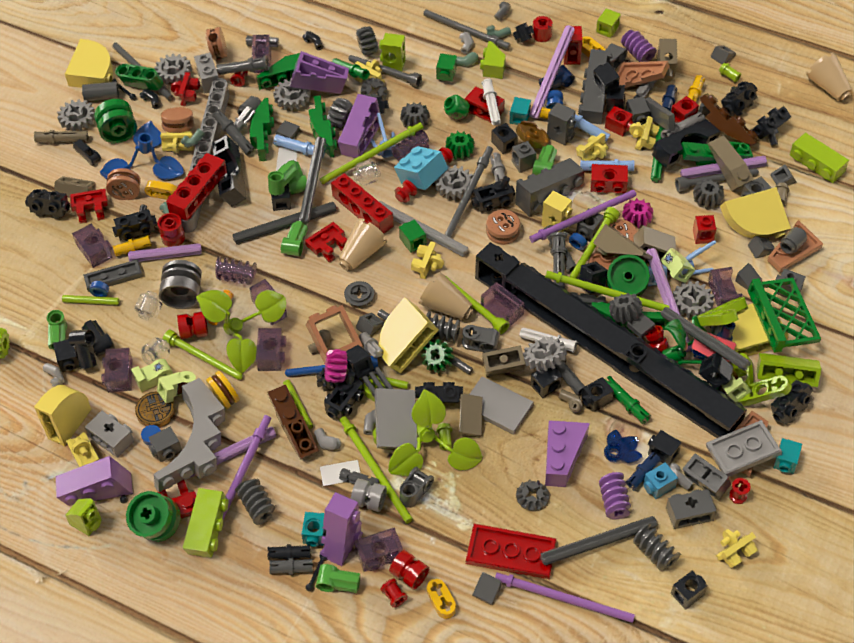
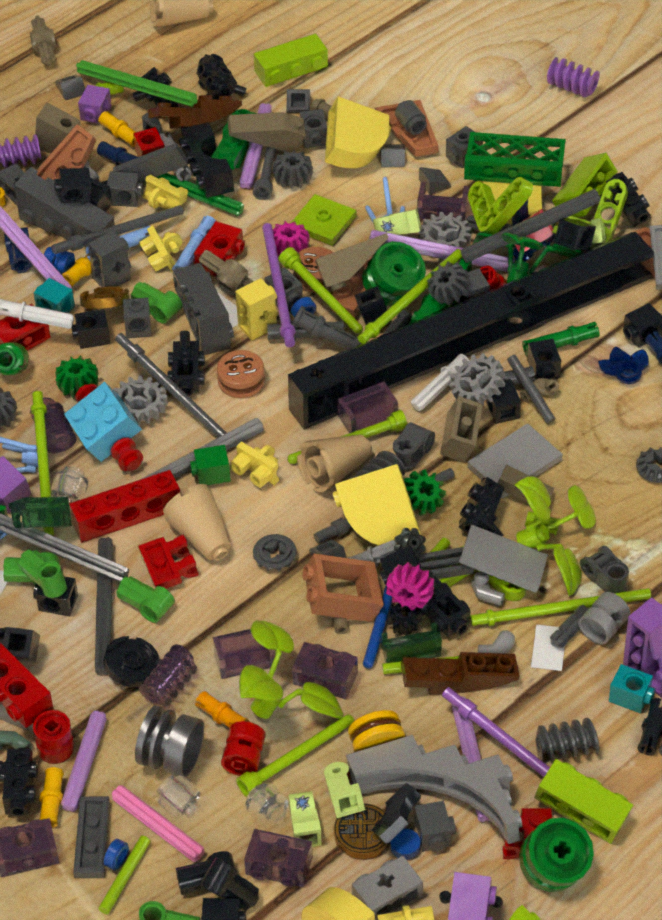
camera: 70 degrees left, 5 degrees down
light grey pin [489,152,505,182] -> none
medium lavender wedge [545,420,590,487] -> none
red brick [605,106,634,137] -> none
dark tan brick [633,226,676,263] -> none
red brick [693,215,717,244] -> none
none -> clear green hinge [8,497,72,528]
none -> dark tan axle [30,16,56,66]
none -> dark grey bar [51,205,184,254]
none -> bright green axle [76,60,198,107]
none -> medium lavender brick [78,85,112,124]
none -> black tile [103,636,160,687]
none -> bright pink axle [112,785,205,862]
none -> dark tan axle [199,250,254,292]
none -> lime plate [290,194,357,246]
none -> black tile [372,783,421,844]
none -> clear green hinge [380,623,442,663]
none -> pearl dark grey plant [394,528,426,557]
none -> dark grey bar [507,355,556,424]

